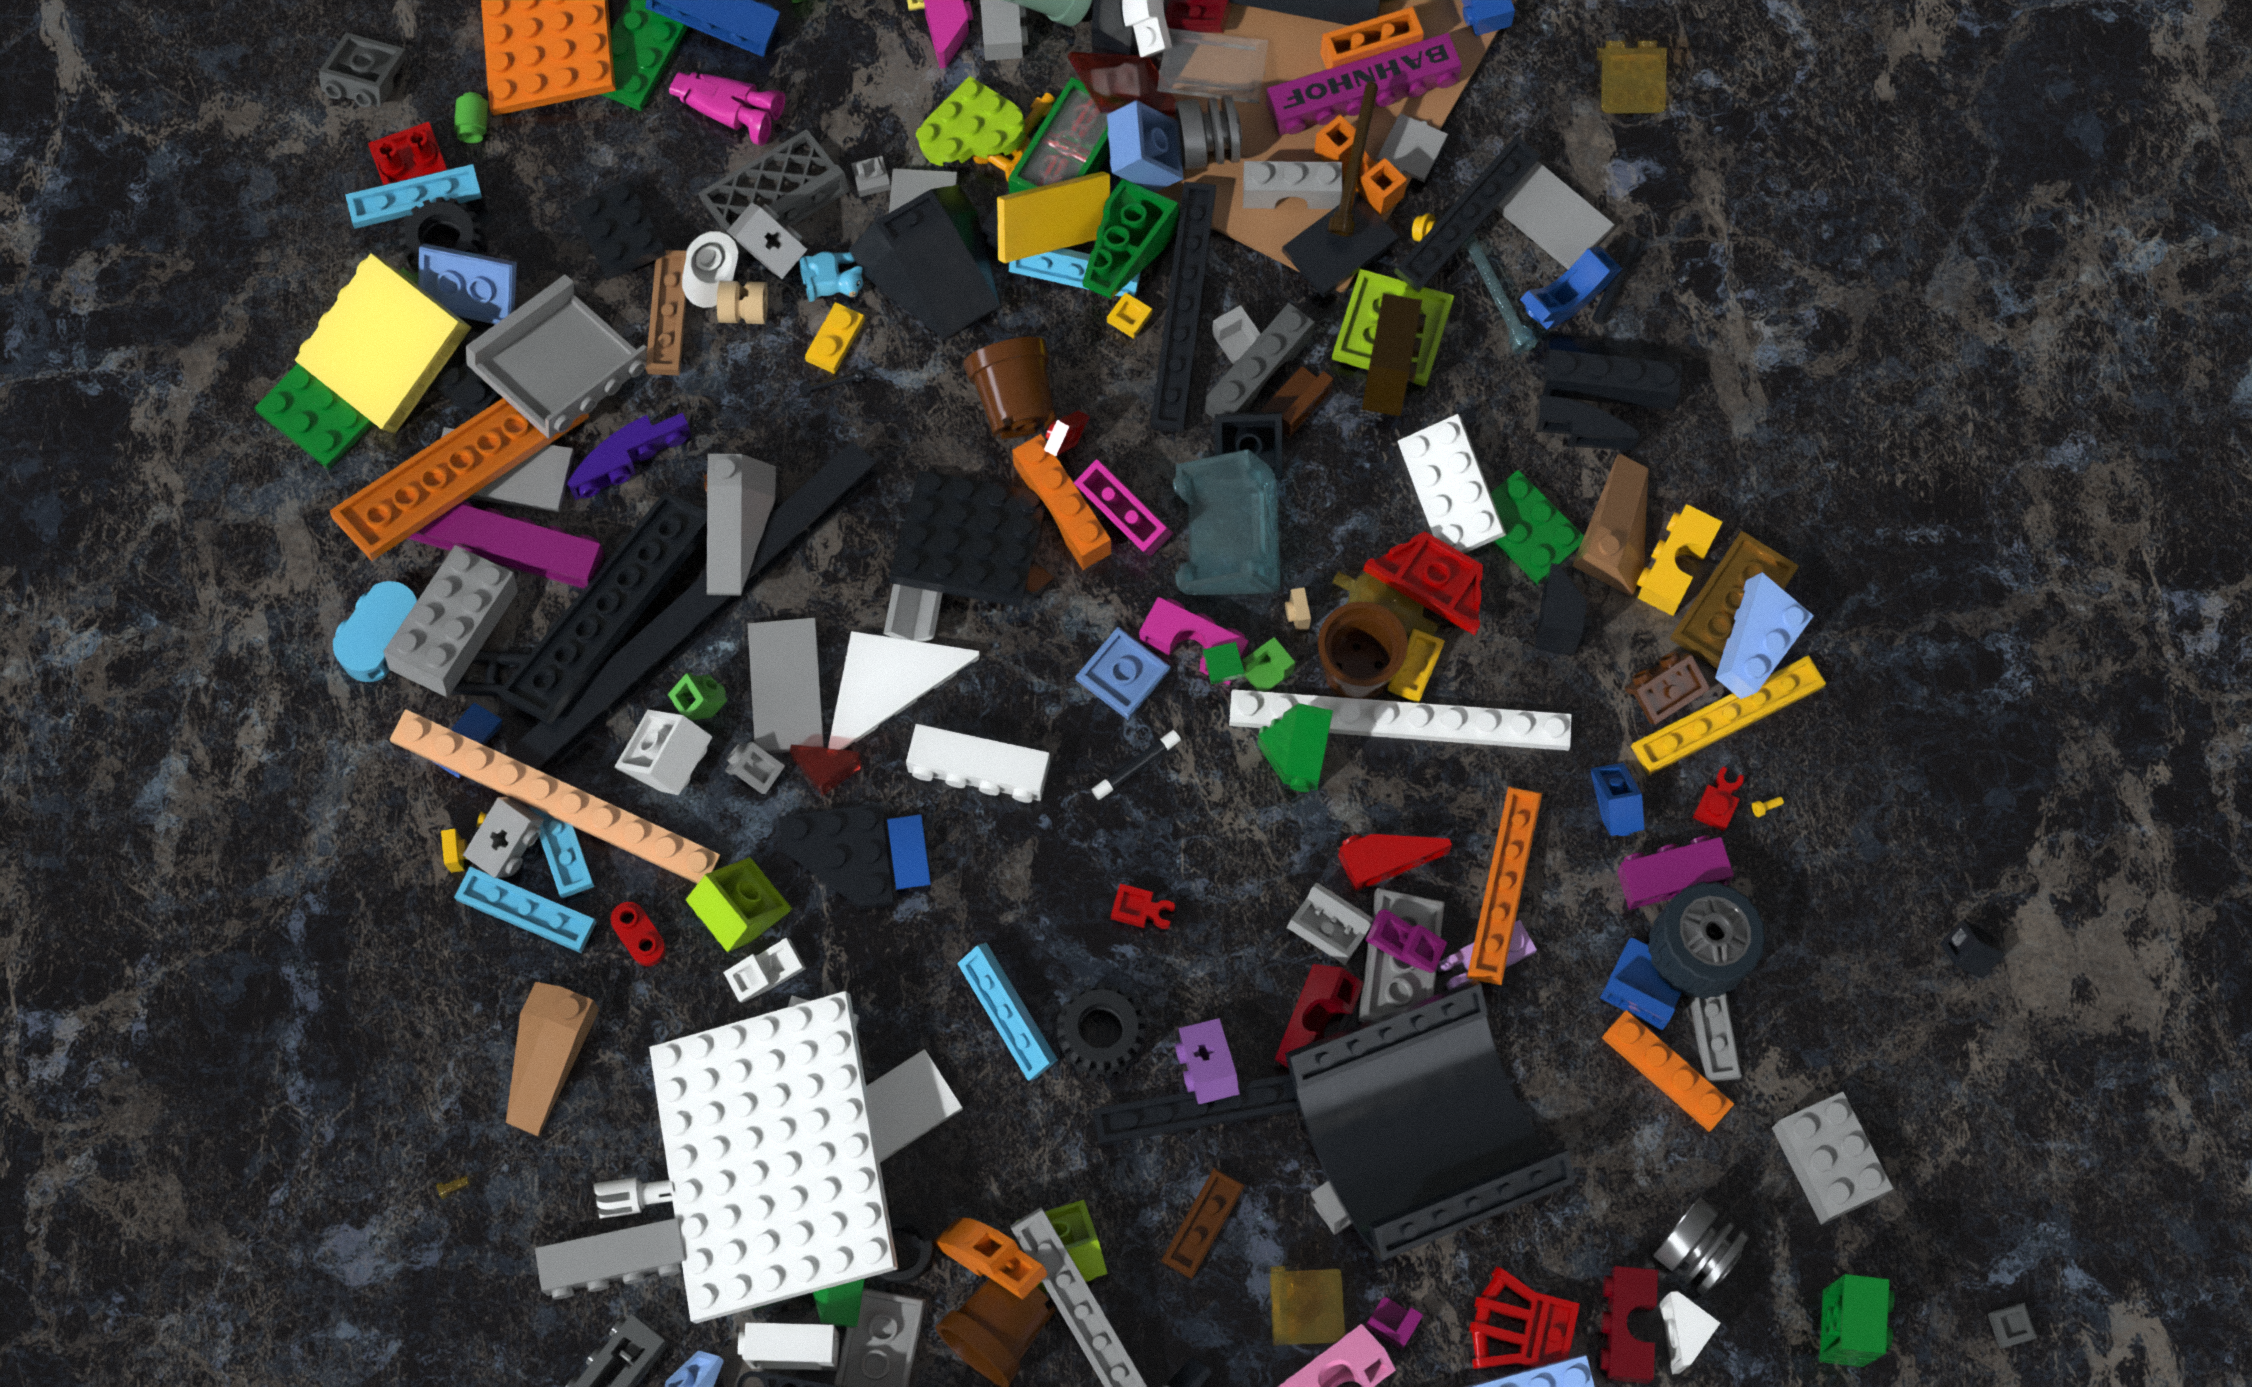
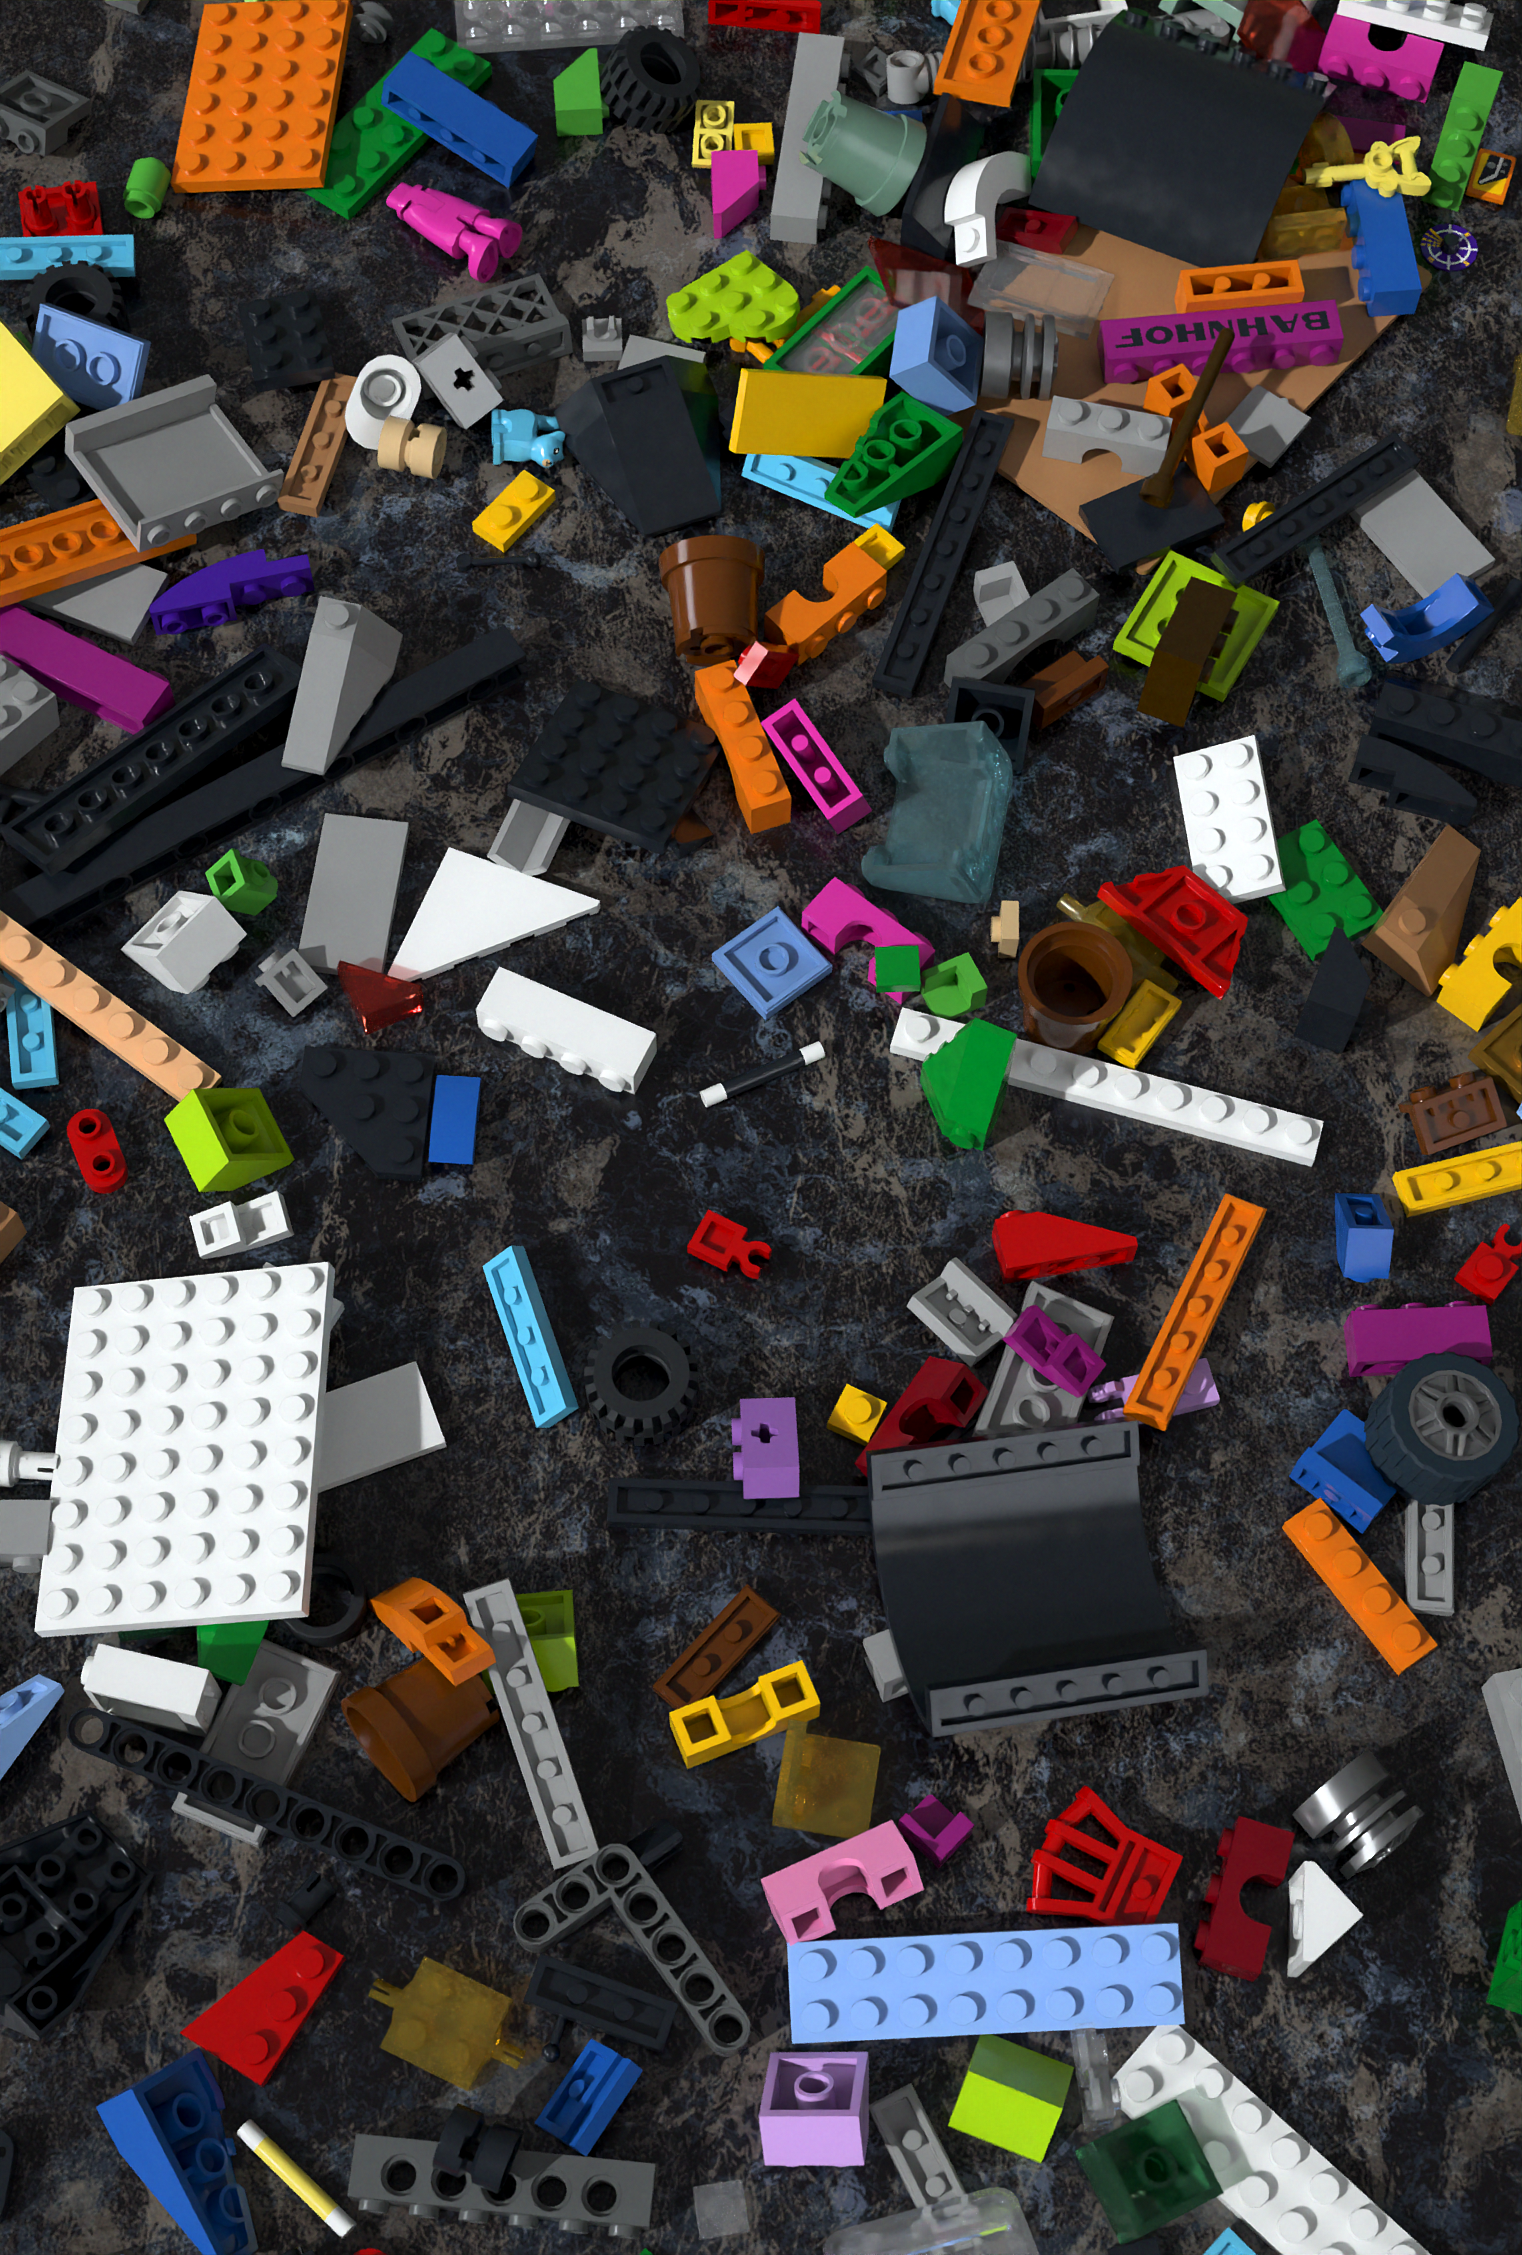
camera: 10 degrees right, 5 degrees down
none -> yellow arch [669,1660,821,1769]
none -> orange arch [764,542,887,666]
none -> yellow plate [827,1384,888,1446]

